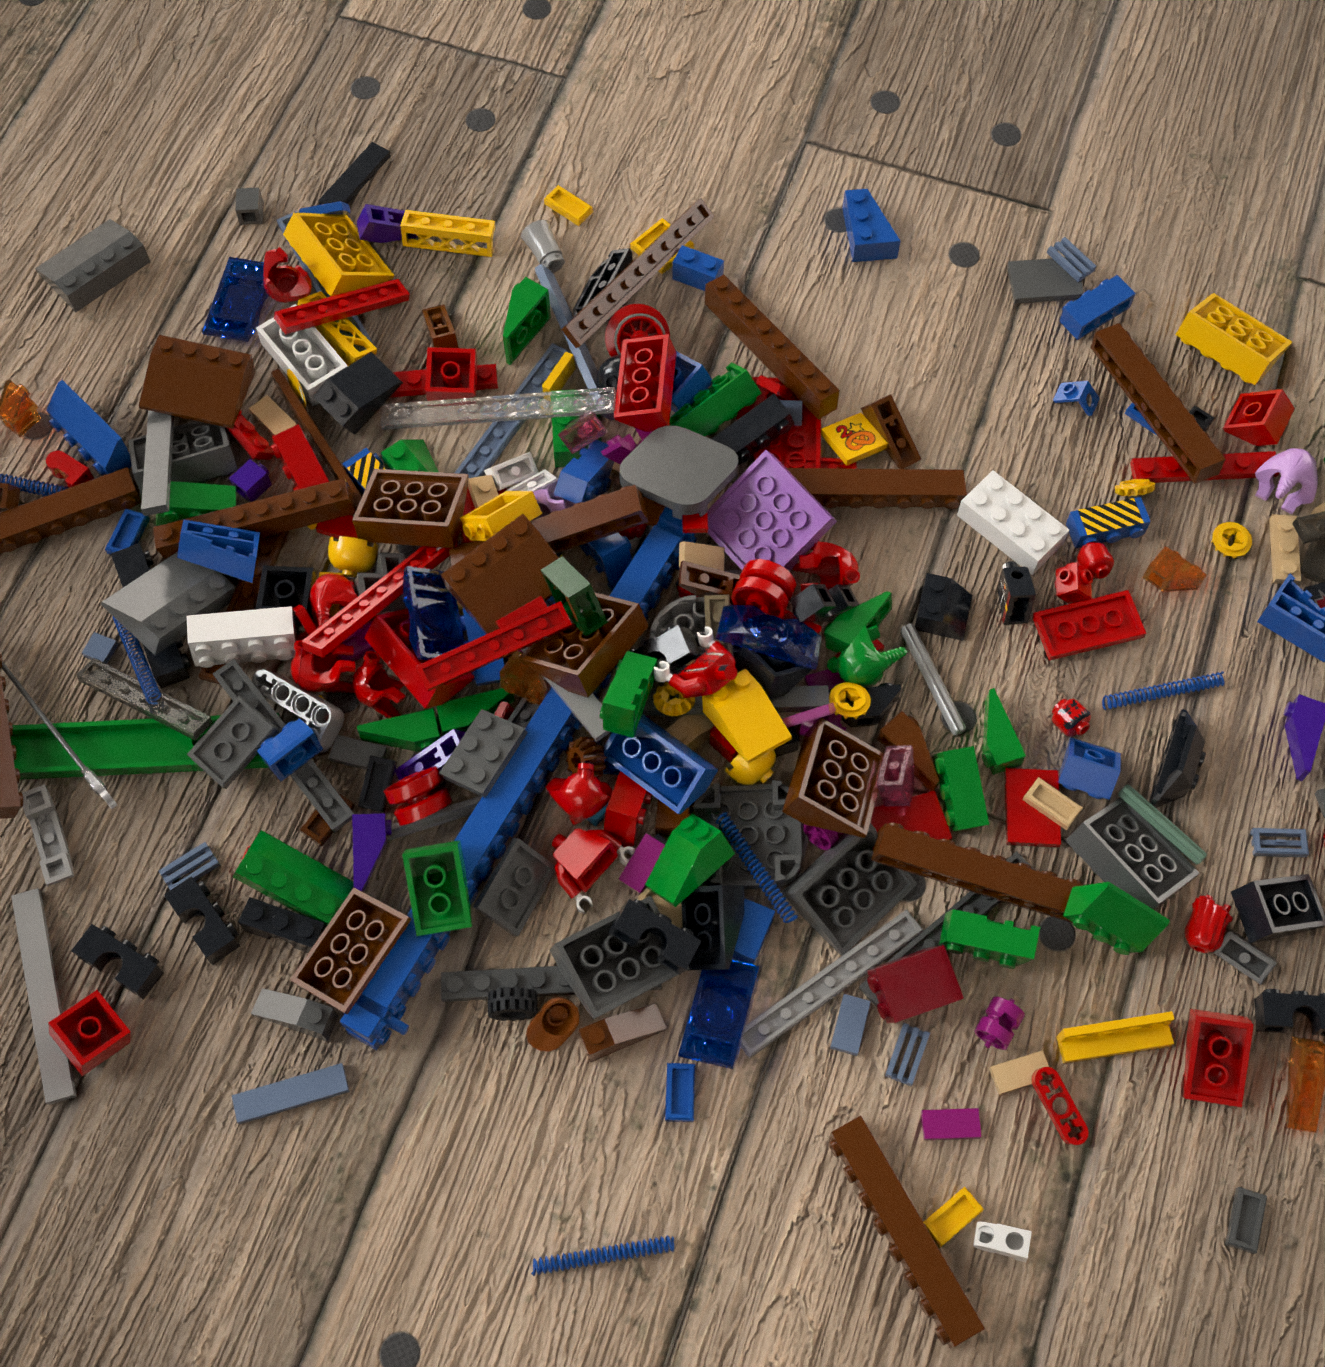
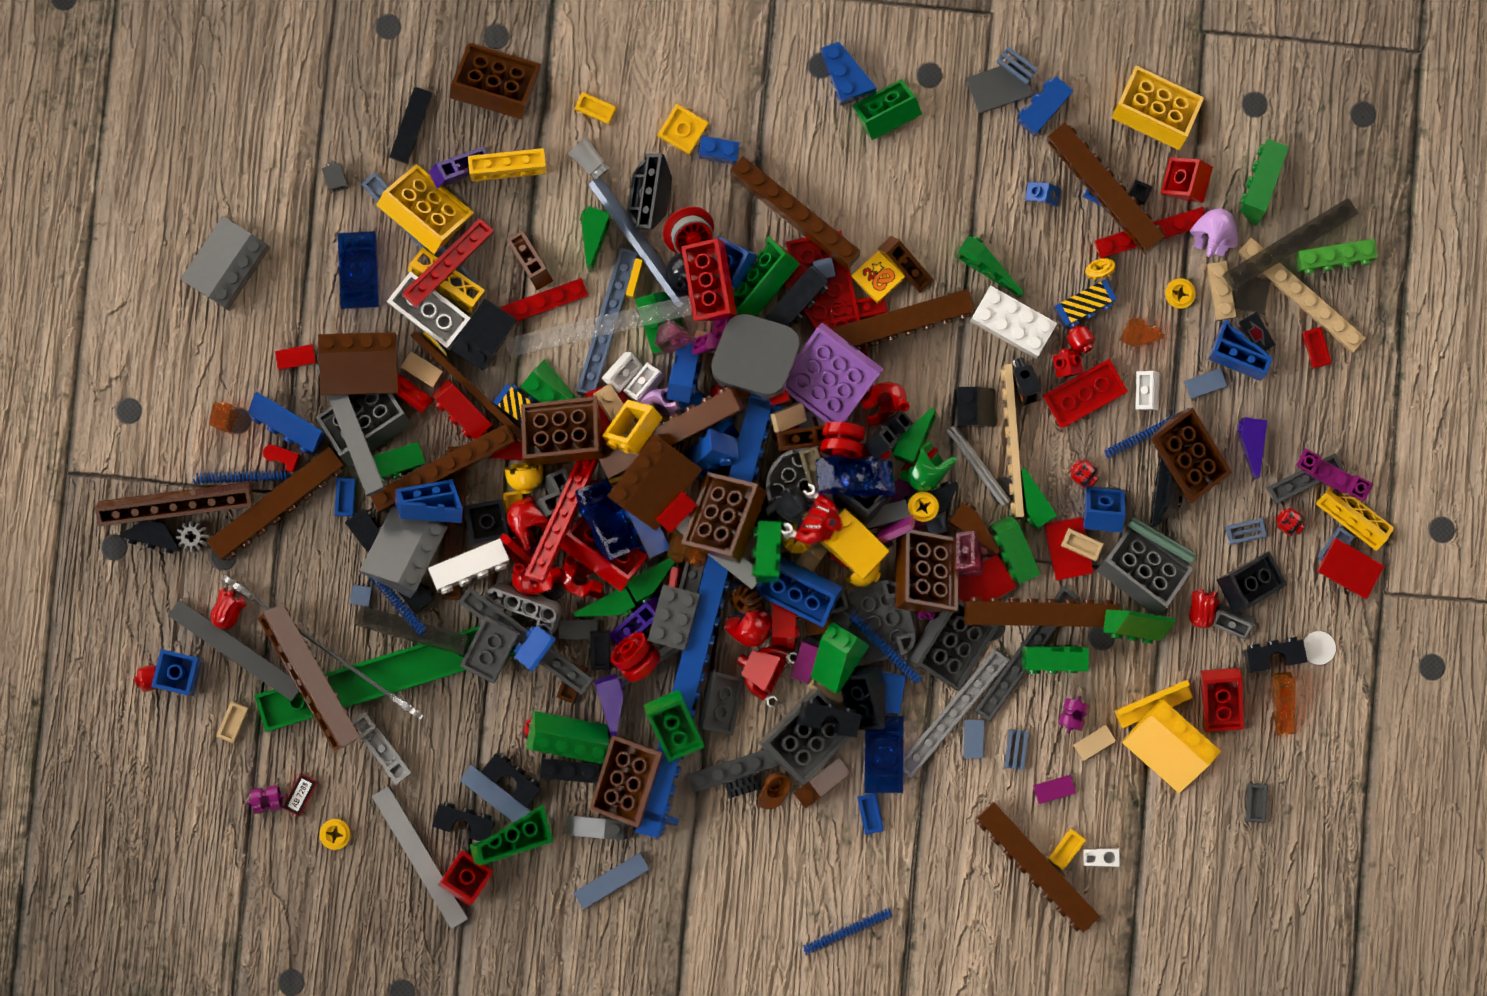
camera: 15 degrees left, 20 degrees up
sand blue tile [159,842,220,890] -> none
dark purple brick [229,459,272,502] -> none
red piece [263,247,311,303] -> none
blue tile [299,201,351,215] -> none
red plate [416,601,572,692] -> none
red brick [425,347,478,405] -> none
dark green window [541,557,608,636] -> none
plate [561,198,714,348] -> none
red tile [756,375,792,399] -> none
dark red slope [867,945,964,1023] -> none
red beam [1031,1067,1089,1145] -> none
none -> red tile [275,344,317,370]
none -> reddish brown slope [450,42,541,120]
none -> sand blue tile [460,765,531,822]
none -> green wedge [470,804,553,865]
none -> blue wedge [683,429,739,480]
none -> green slope [852,79,922,140]
none -> sand blue tile [924,513,948,534]
none -> green wedge [956,235,1023,298]
none -> tan plate [1000,364,1024,518]
none -> yellow slope [1121,699,1221,793]
none -> white slope [1135,371,1160,410]
none -> reddish brown slope [1150,408,1232,503]
none -> sand blue tile [1184,368,1227,399]

